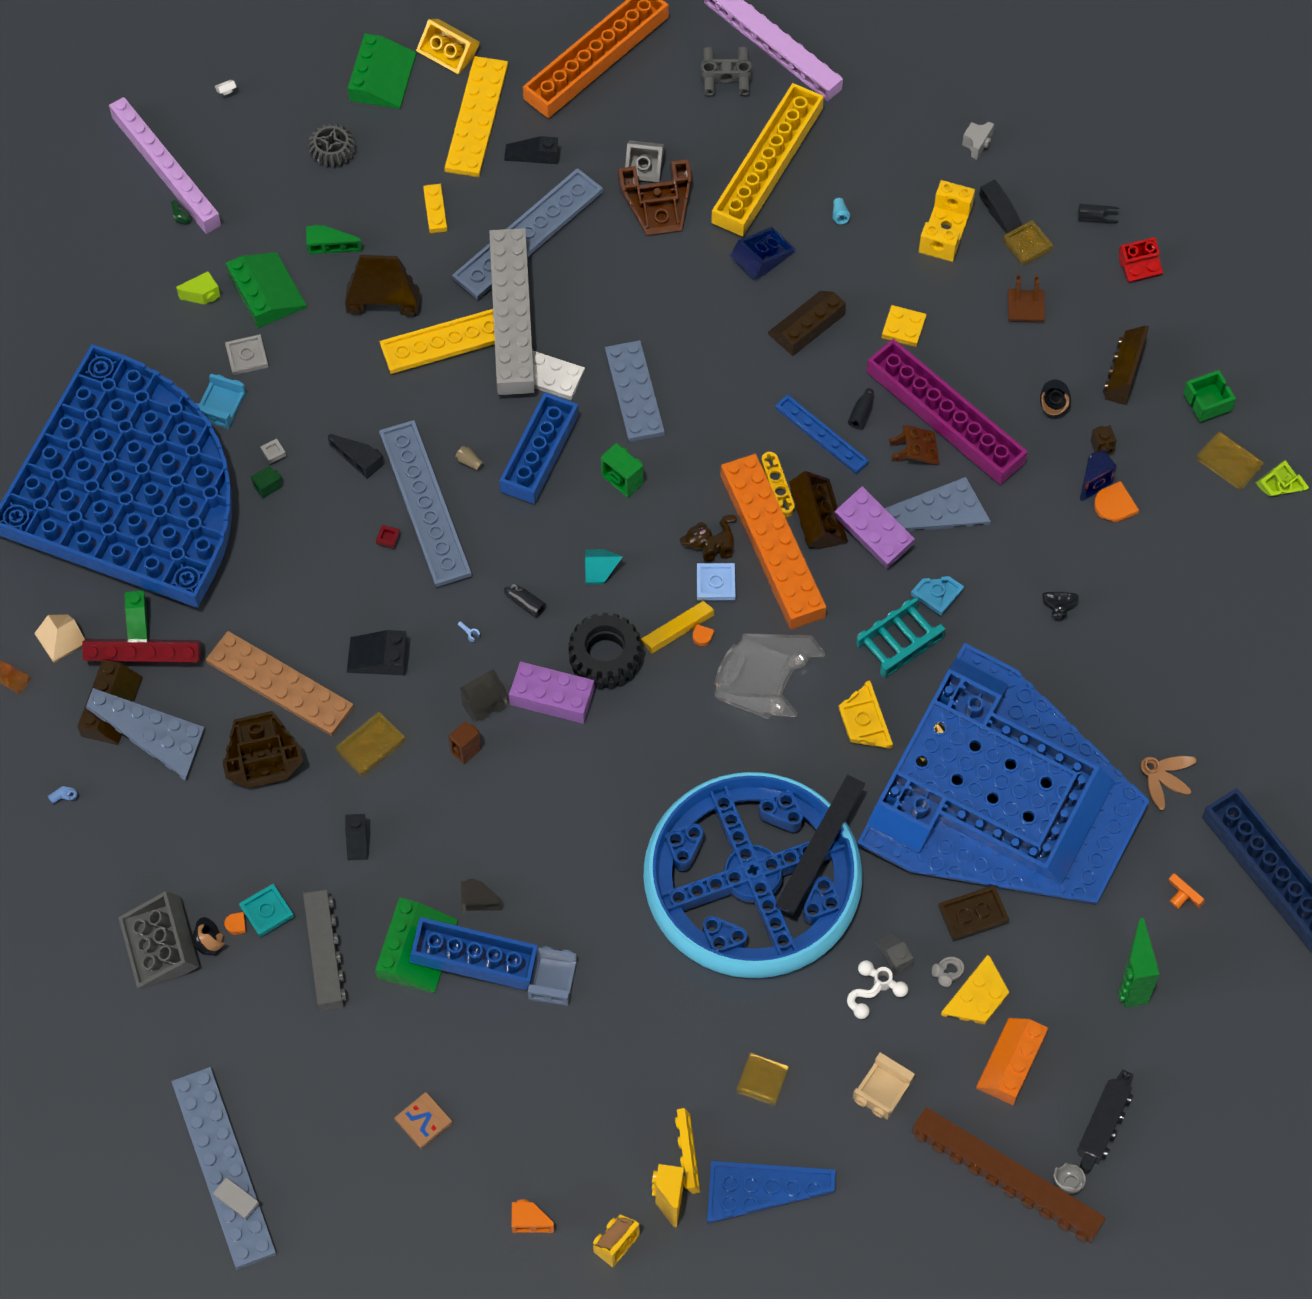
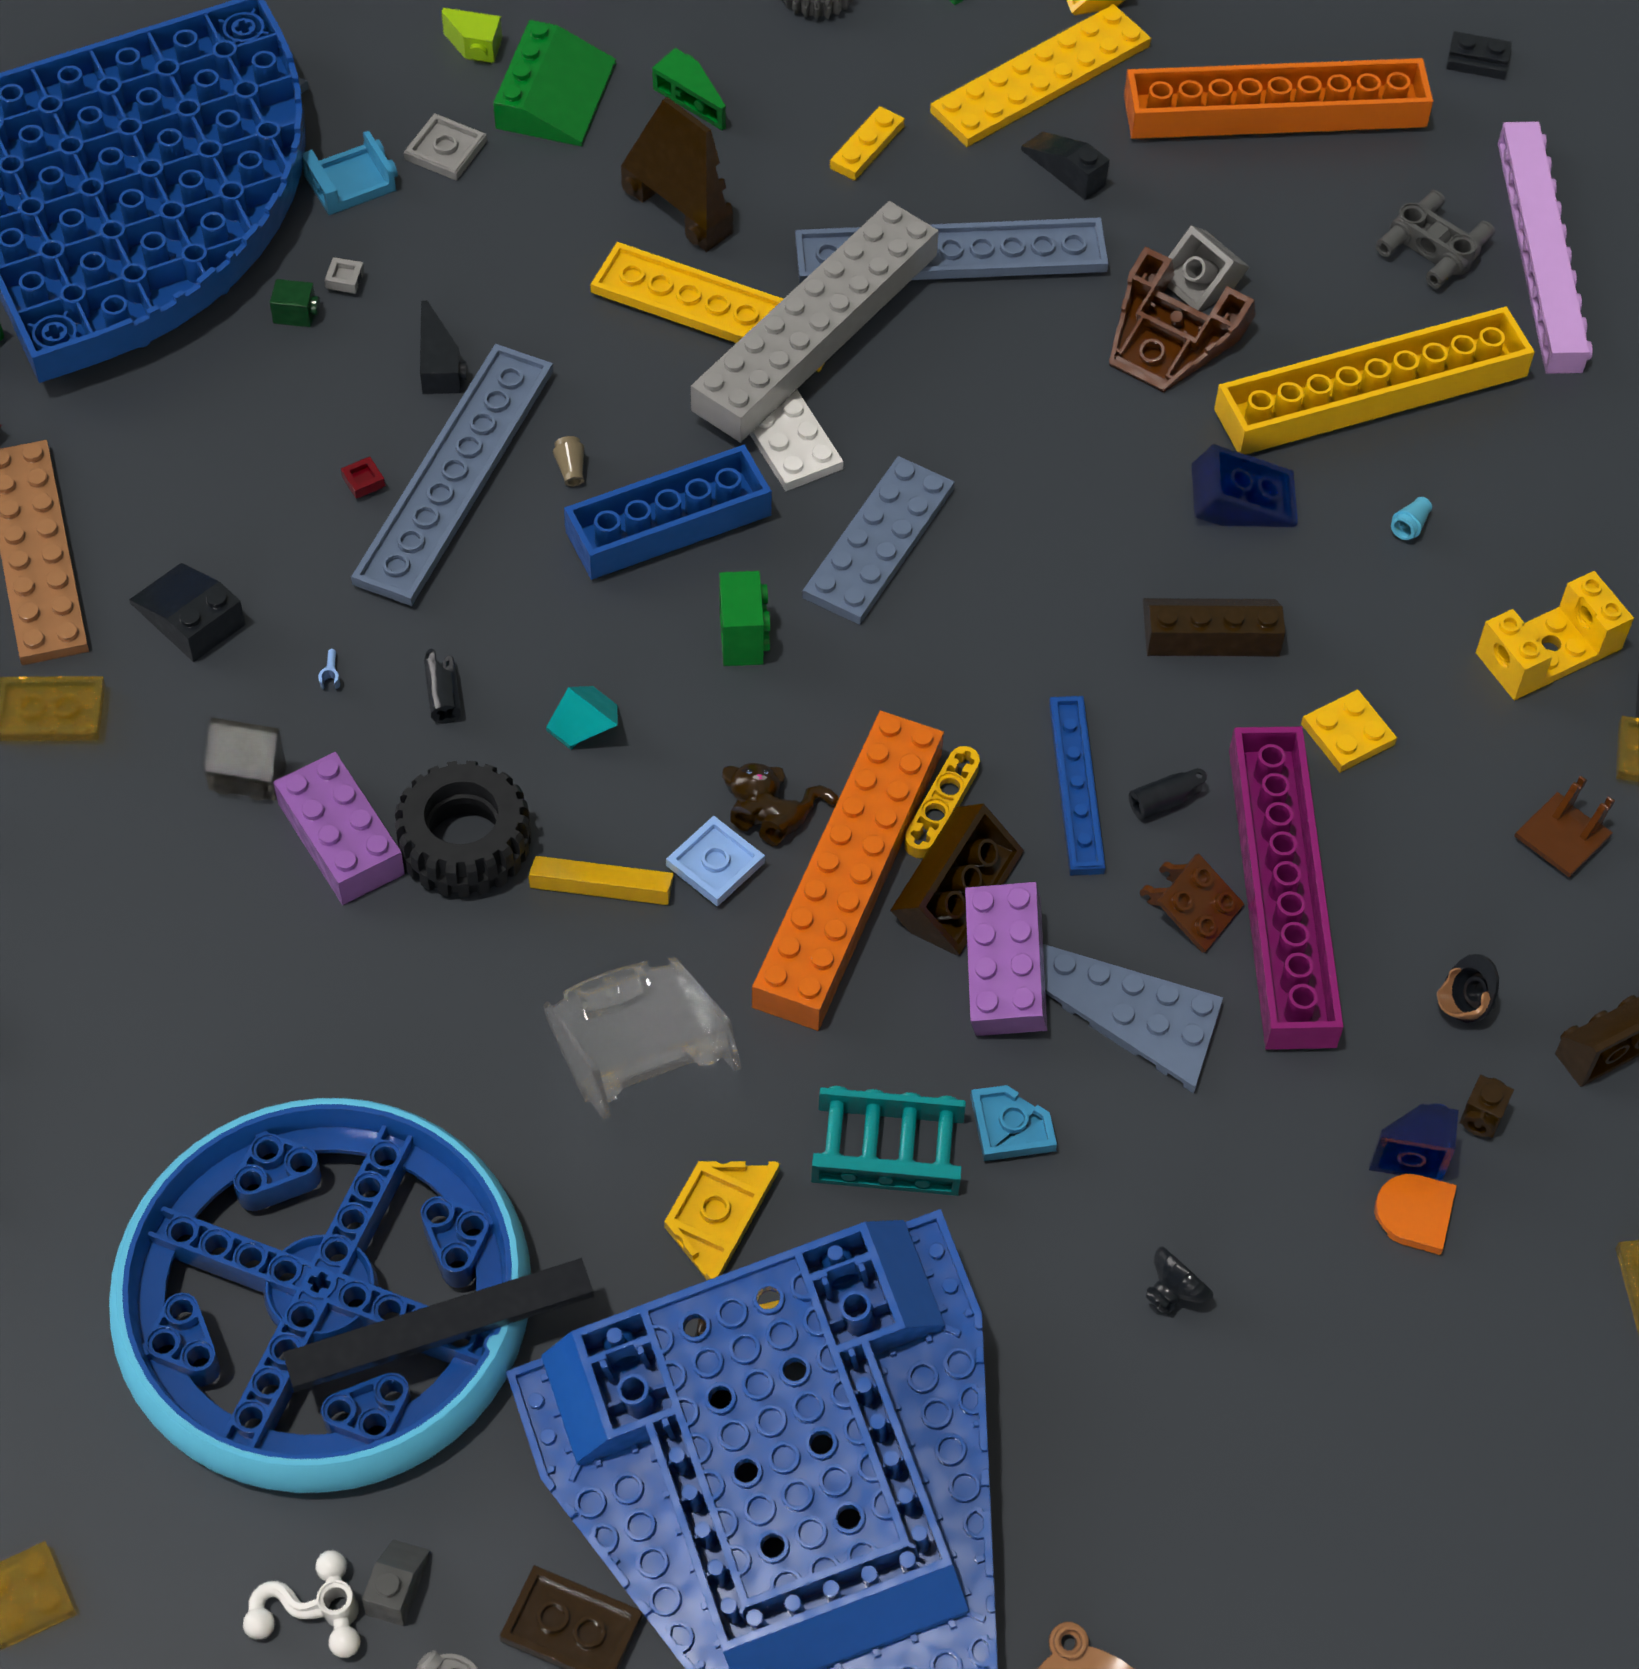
camera: 40 degrees right, 5 degrees down
reddish brown brick [448,721,481,765] -> none
orange tile [693,624,714,646] -> none

